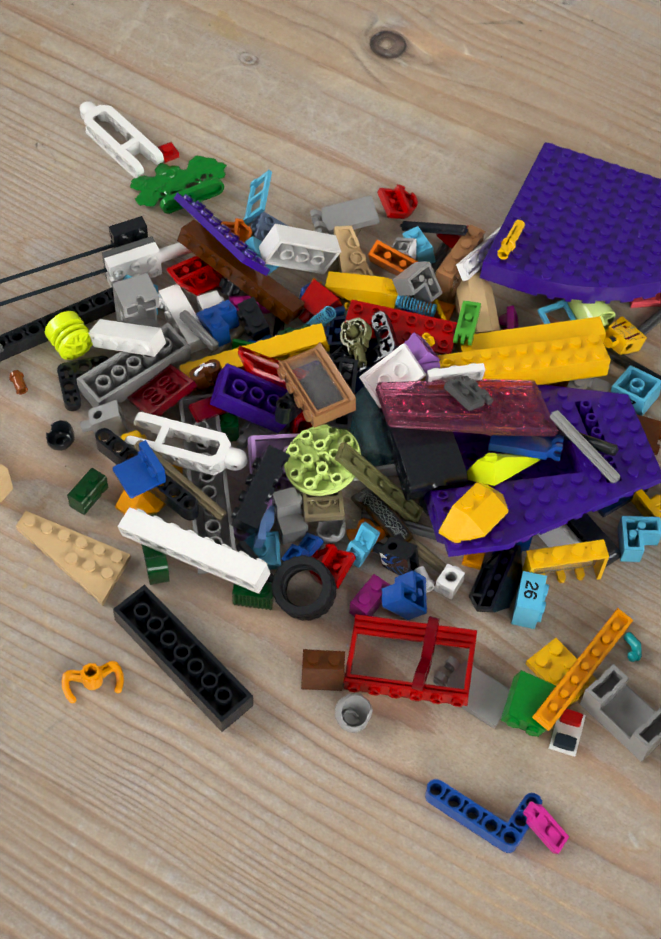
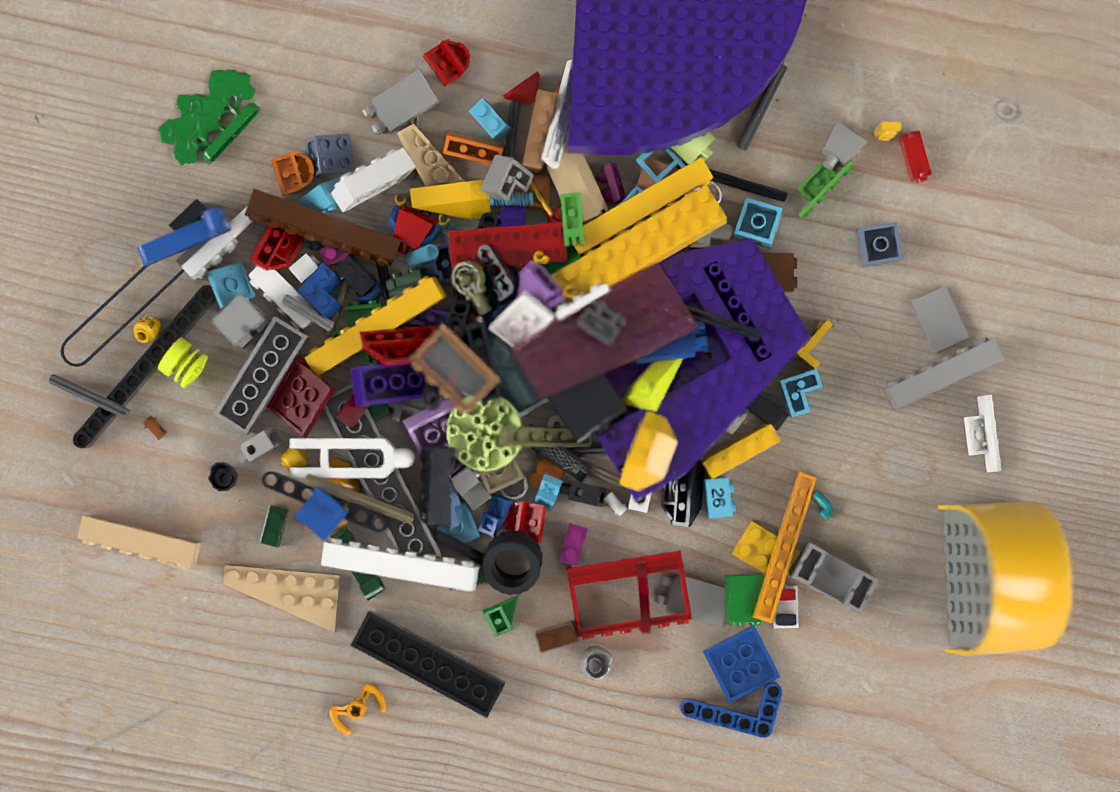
camera: 15 degrees left, 30 degrees up
black beam [57,356,109,411] -> none
white piece [80,101,164,178] -> none
white brick [88,319,166,357] -> none
red plate [157,142,179,163] -> none
dark purple plate [174,192,270,276] -> none
reddish brown piece [189,359,222,394] -> none
medium azure window [243,170,272,225] -> none
blue brick [382,570,427,620] -> none
light grey slope [392,238,417,260] -> none
black axle [400,221,468,236] -> none
yellow pin [497,220,525,260] -> none
dark pink hinge [523,802,569,854] -> none
light grey axle [550,410,620,484] -> none
yellow torso [604,316,647,355] -> none
none -> yellow head [133,315,162,343]
none -> blue beam [137,207,232,266]
none -> green slope [483,595,519,637]
none -> blue plate [703,626,780,703]

